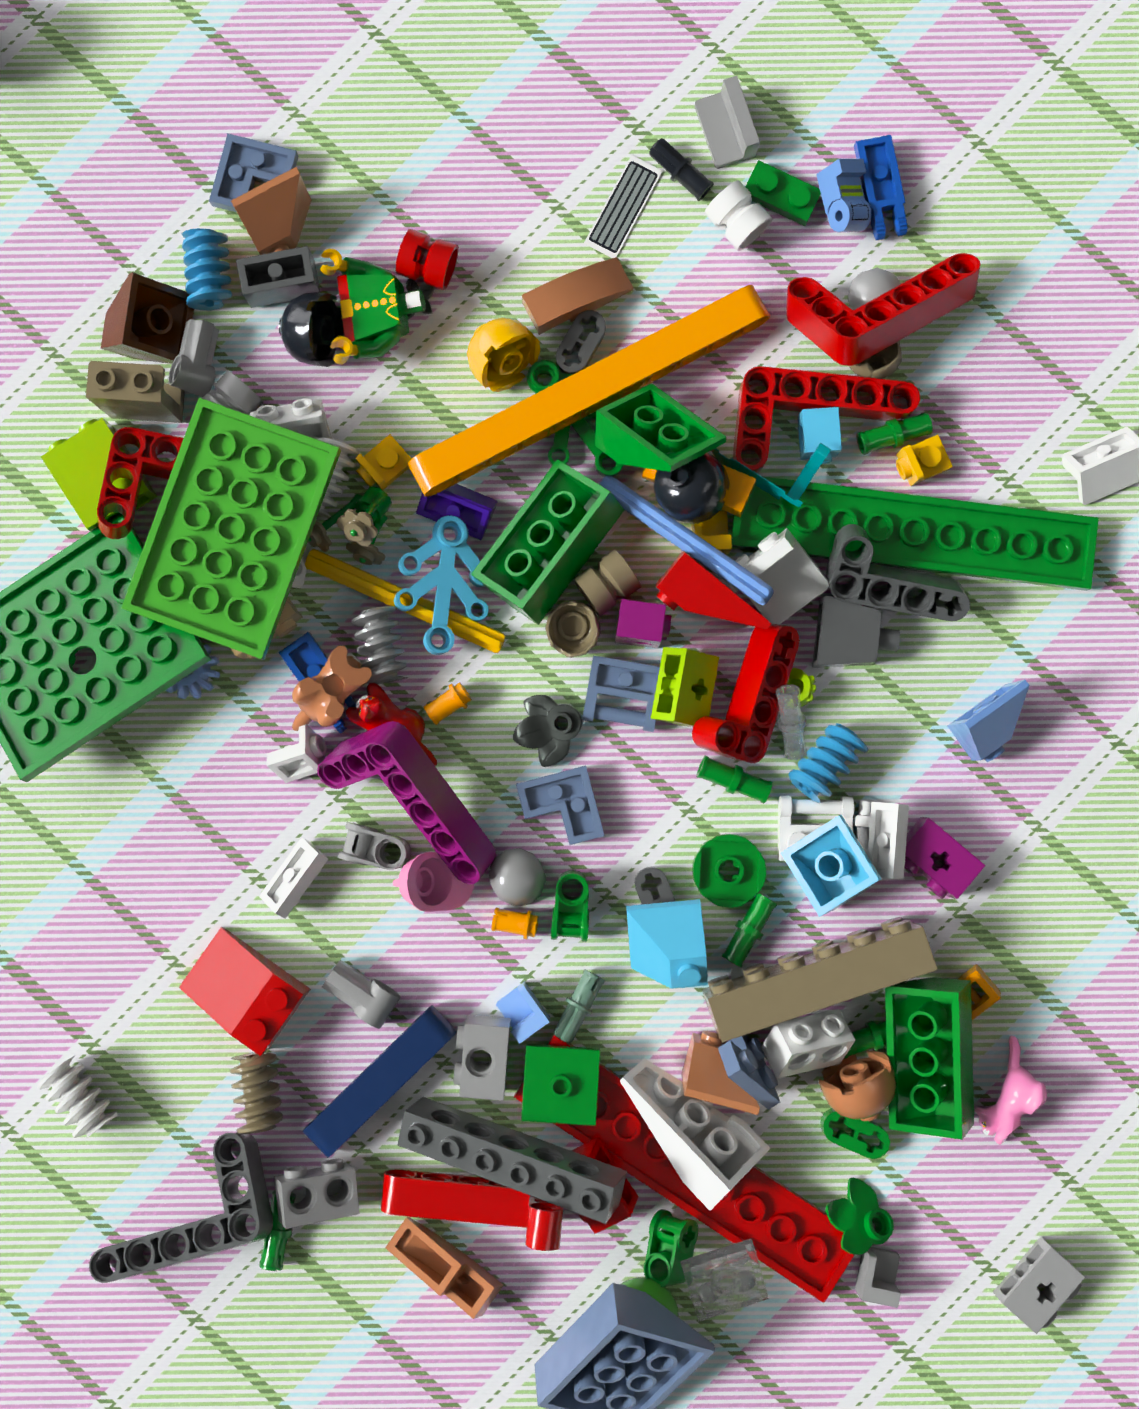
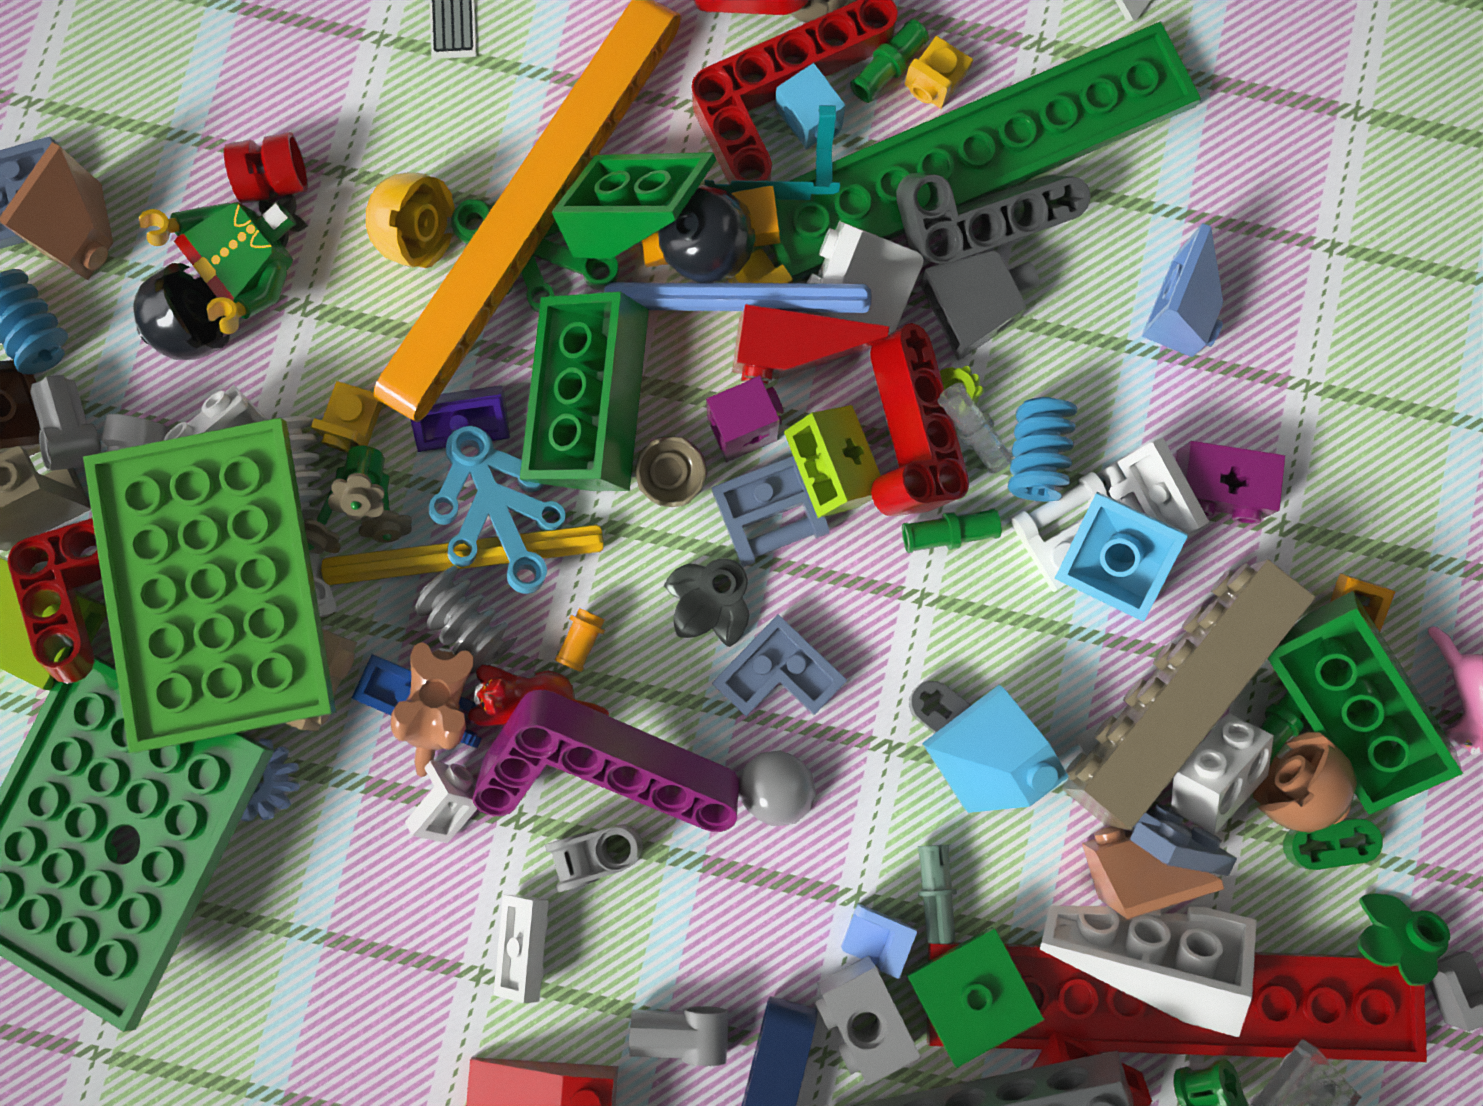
camera: 35 degrees left, 5 degrees down
dark grey brick [236,246,321,308] -> none
bright pink piece [393,852,474,912] -> none
light orange pin [491,907,539,940] -> none
nougat slope [522,257,634,335] -> none
green piece [551,870,589,942] -> none
dark grey beam [556,310,606,375] -> none
dark tan wheel [573,549,641,617] -> none
green plate [692,834,766,908] -> none
green pin [721,893,777,968] -> none

